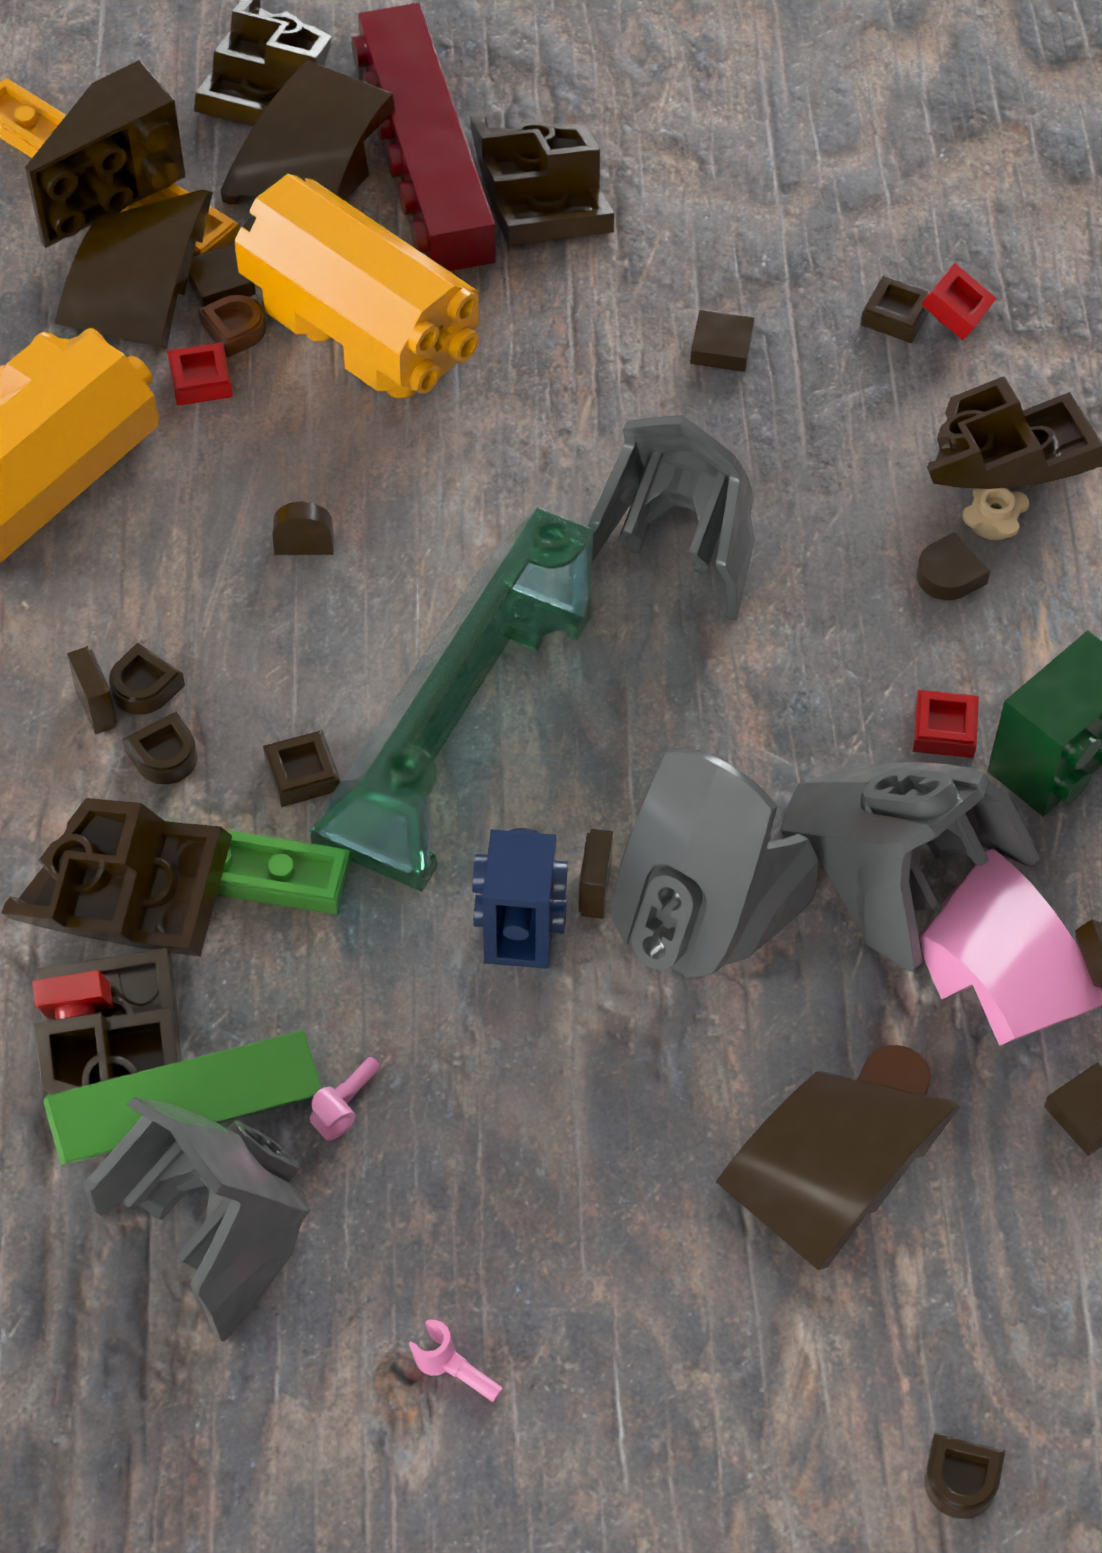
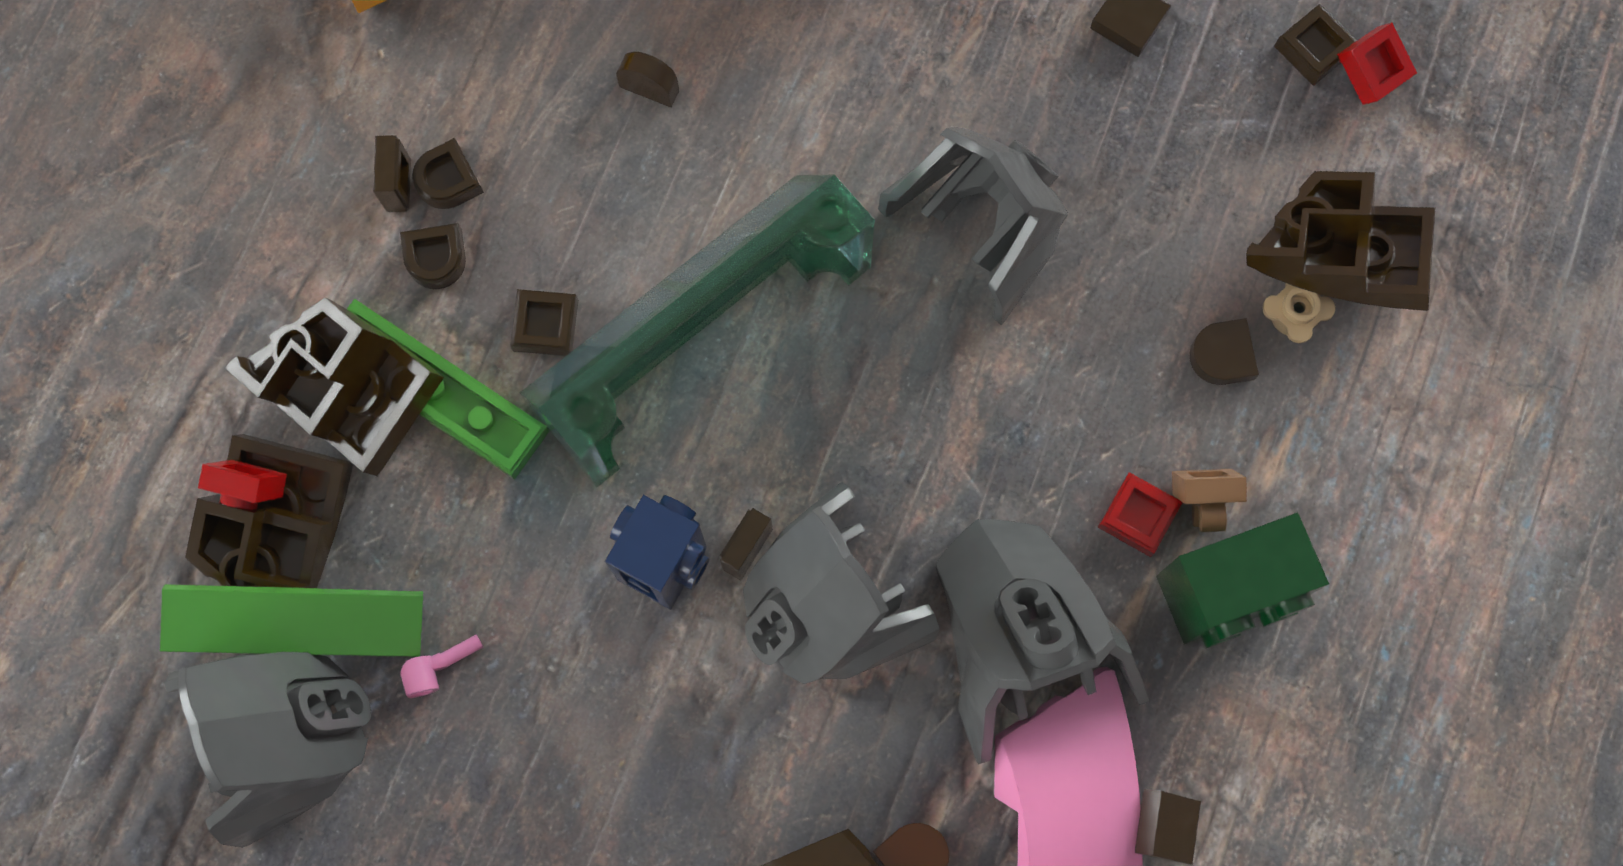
camera: 25 degrees right, 20 degrees up
none -> medium nougat tile [1172,469,1247,532]

